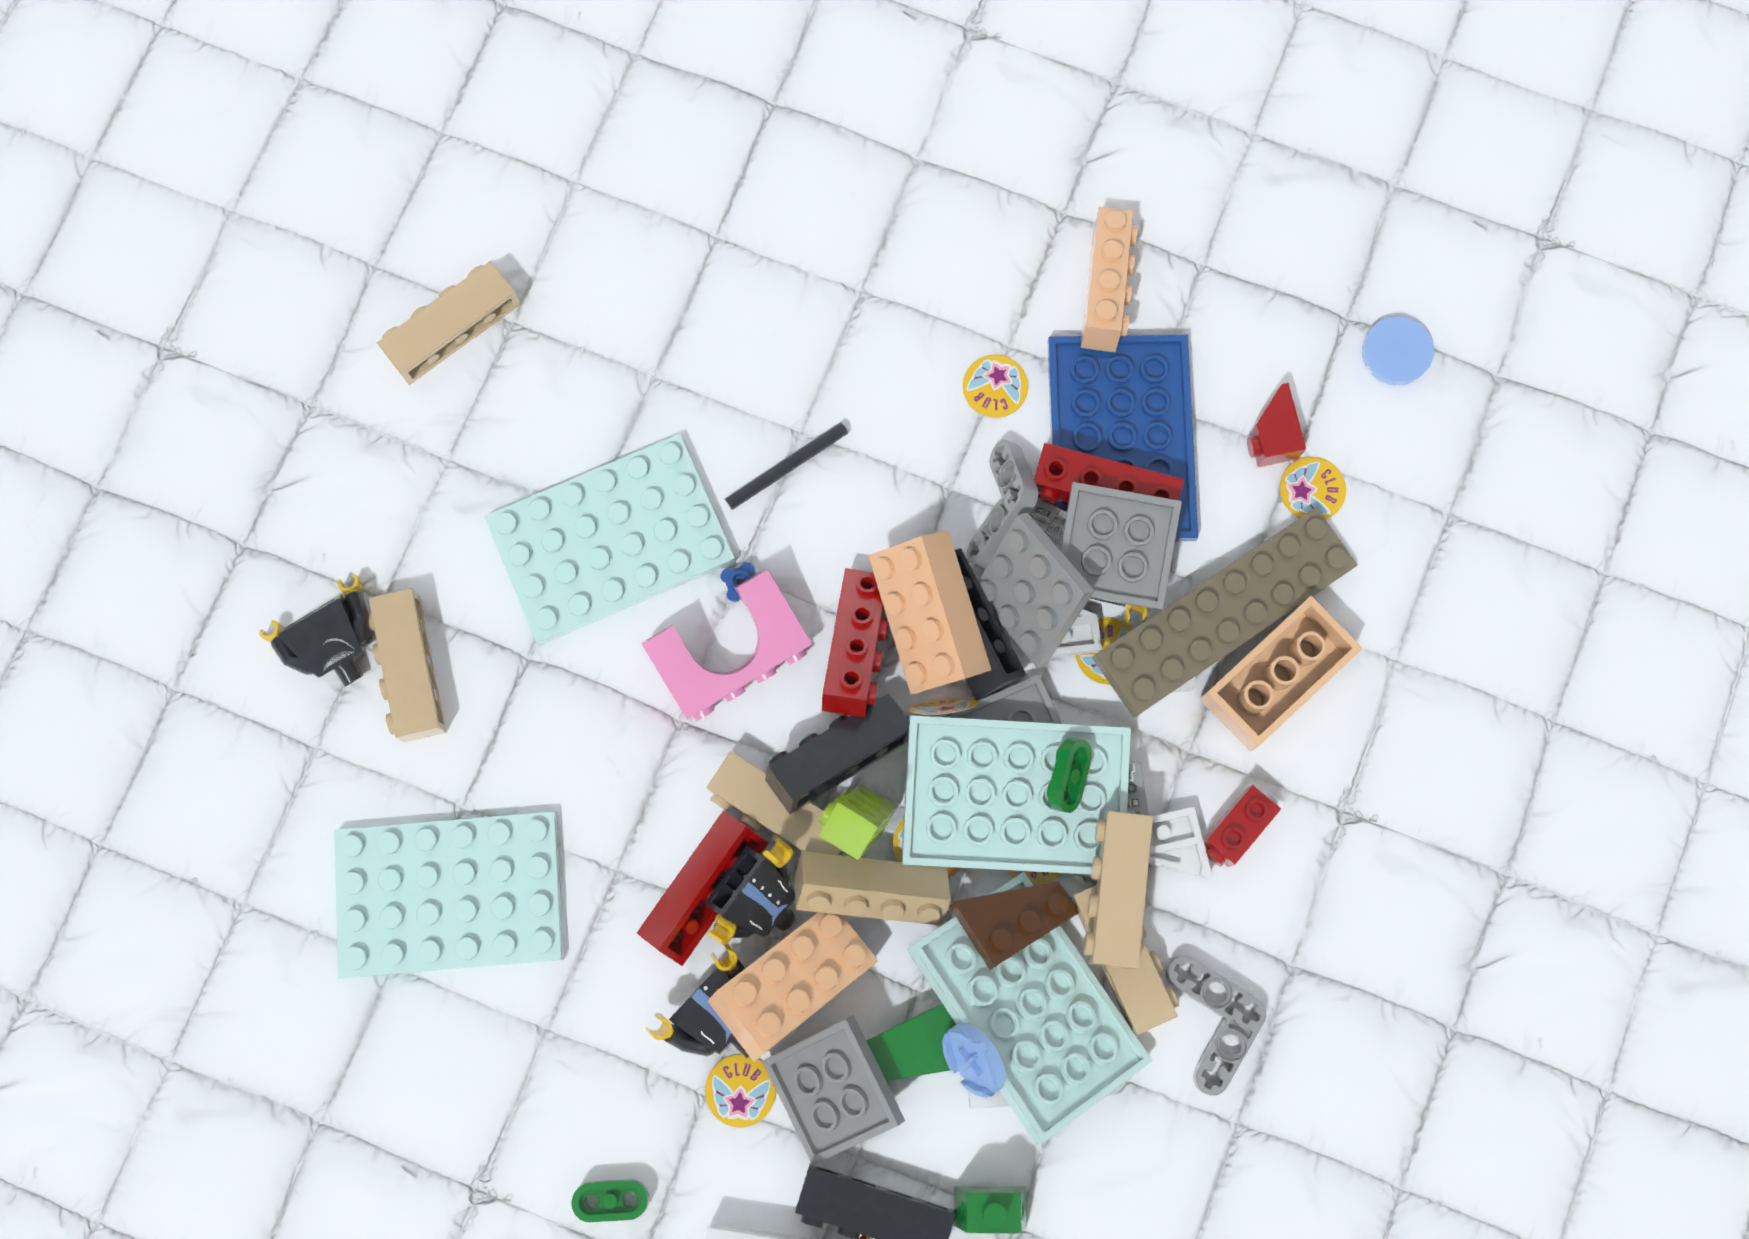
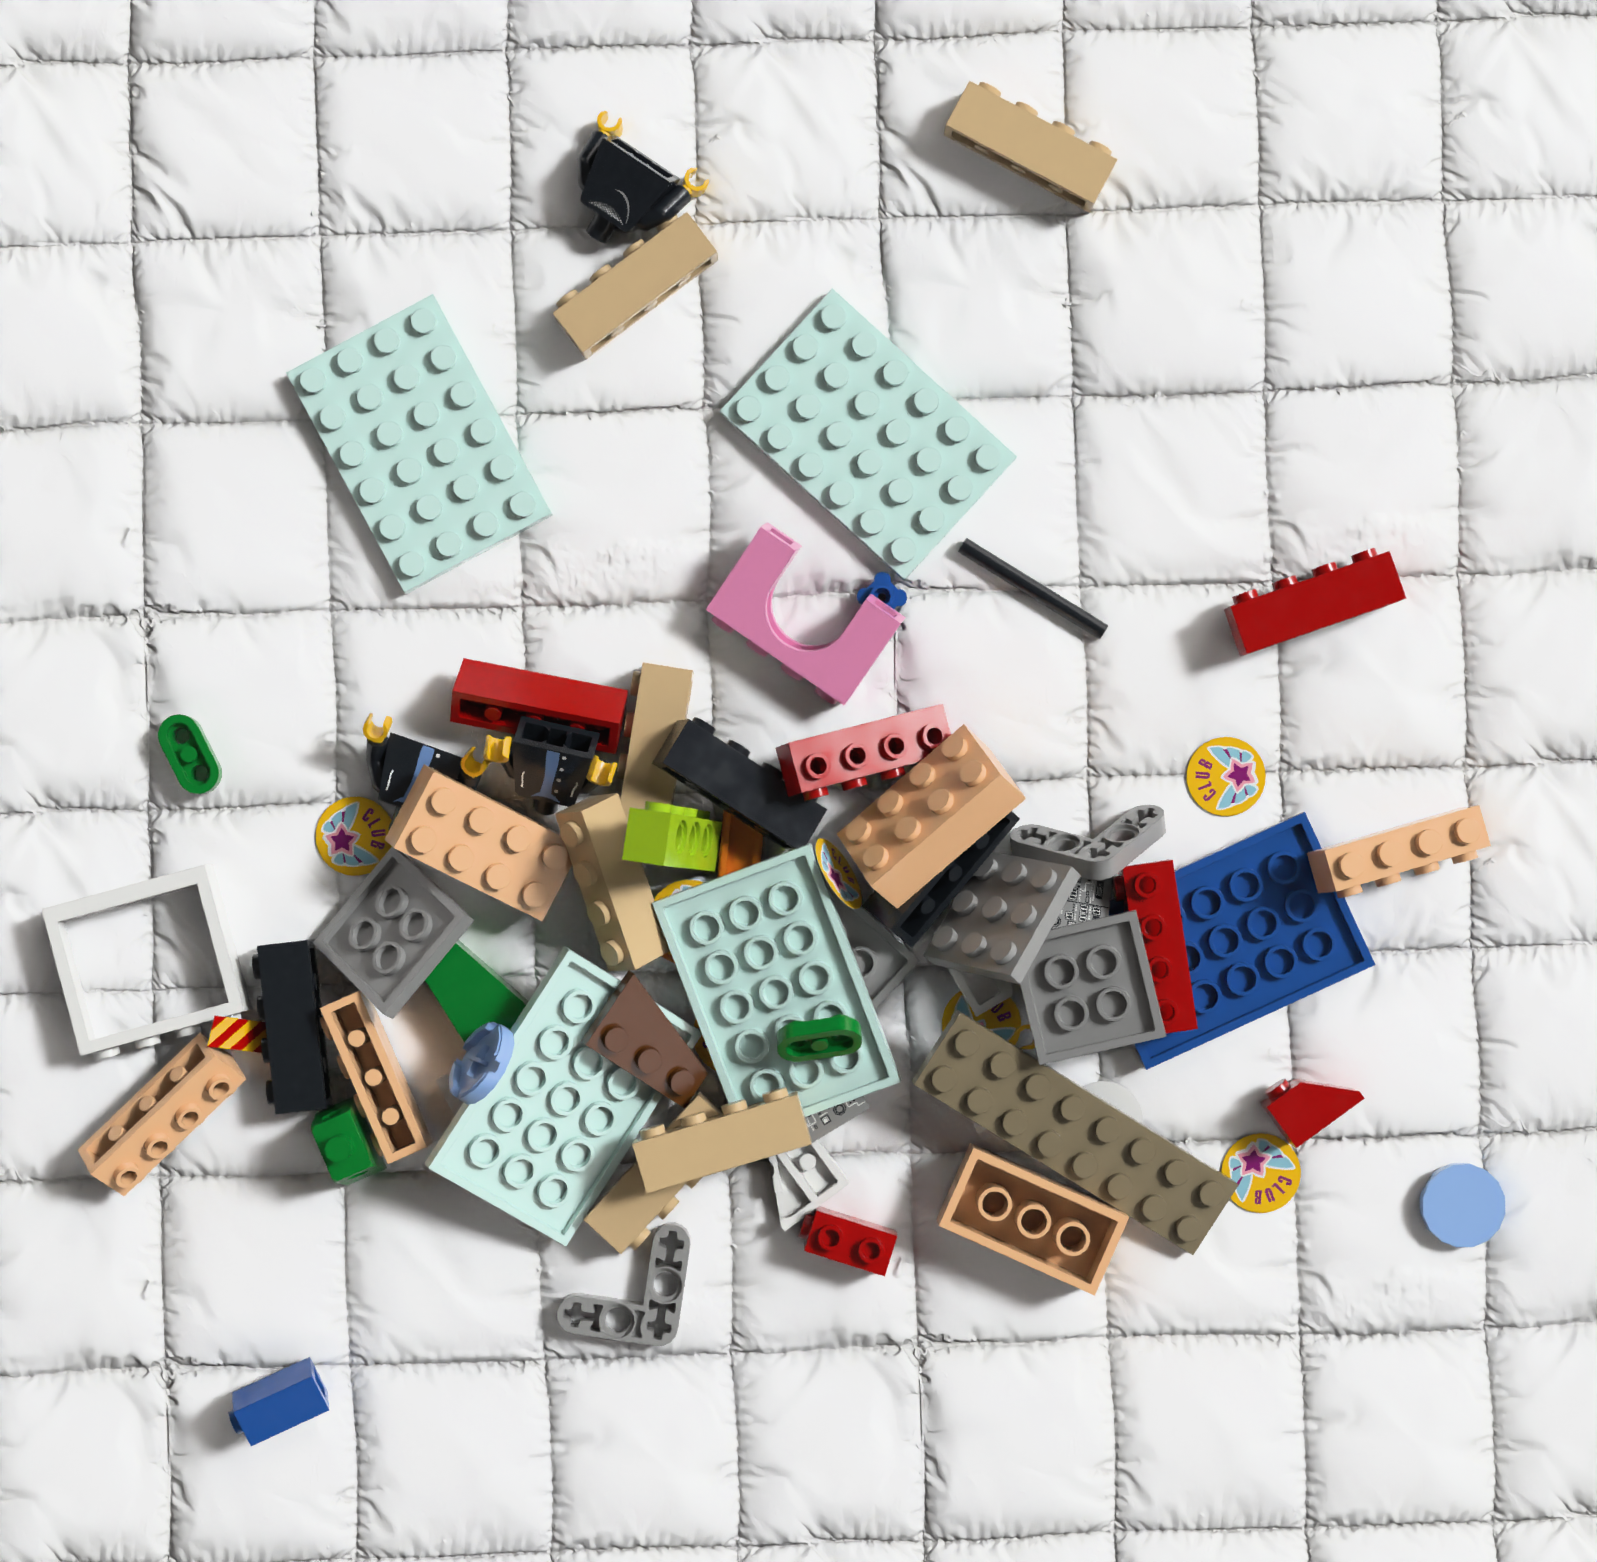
camera: 65 degrees right, 10 degrees up
none -> light nougat brick [320,991,433,1164]
none -> orange tile [717,810,763,878]
none -> red brick [1224,548,1407,657]

